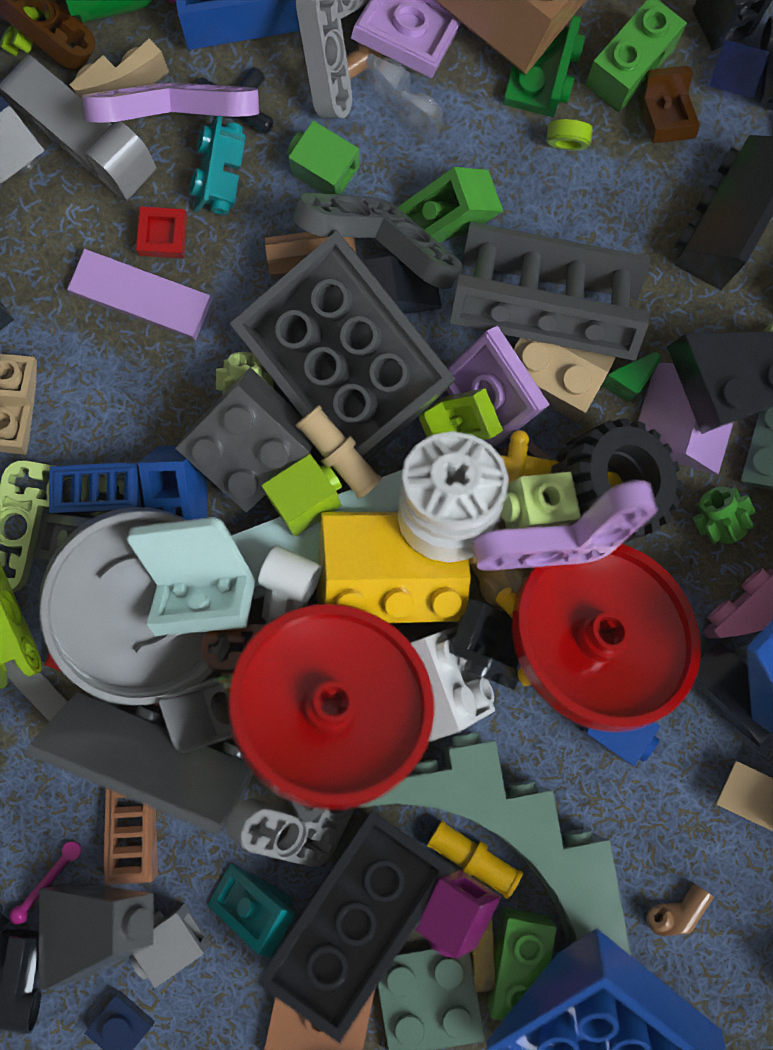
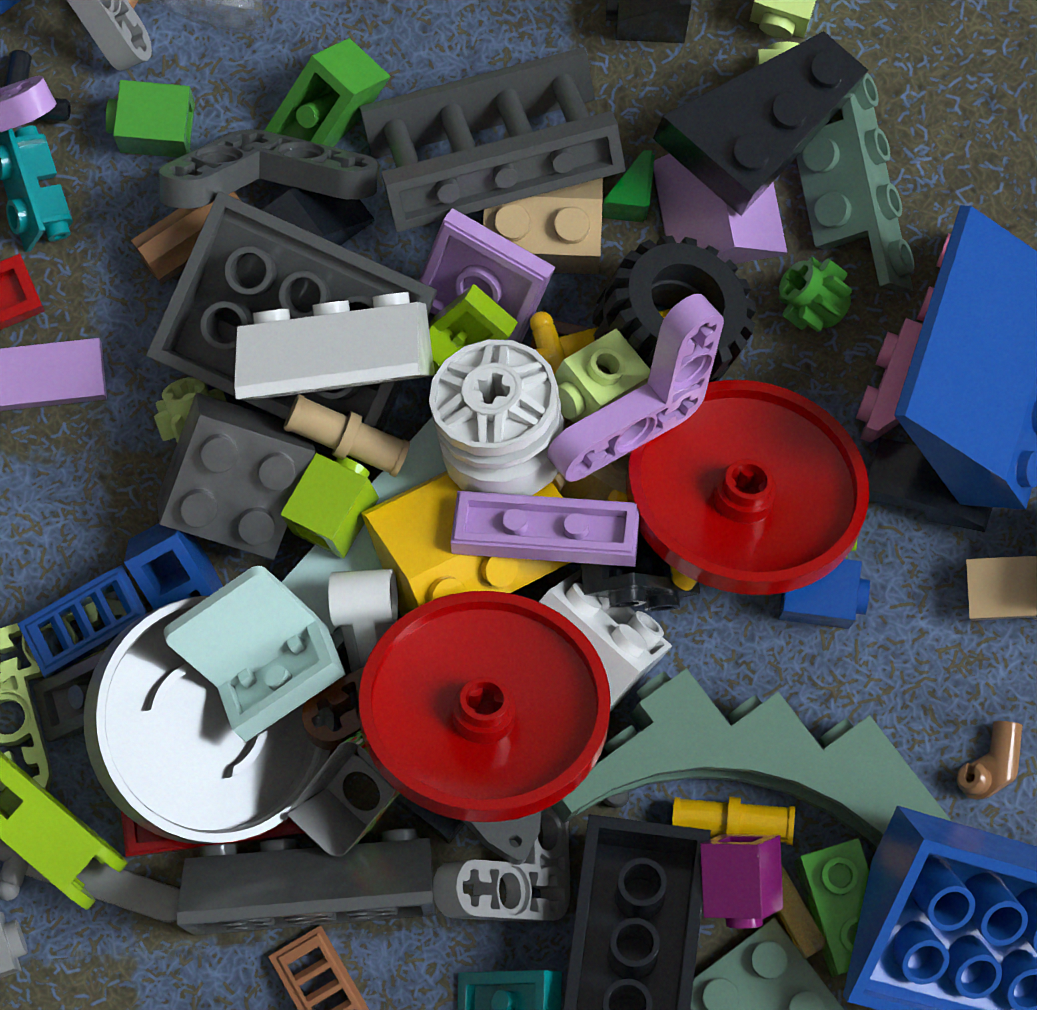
camera: 30 degrees left, 5 degrees down
none -> white slope [234,292,435,400]
none -> lavender tile [451,491,639,567]

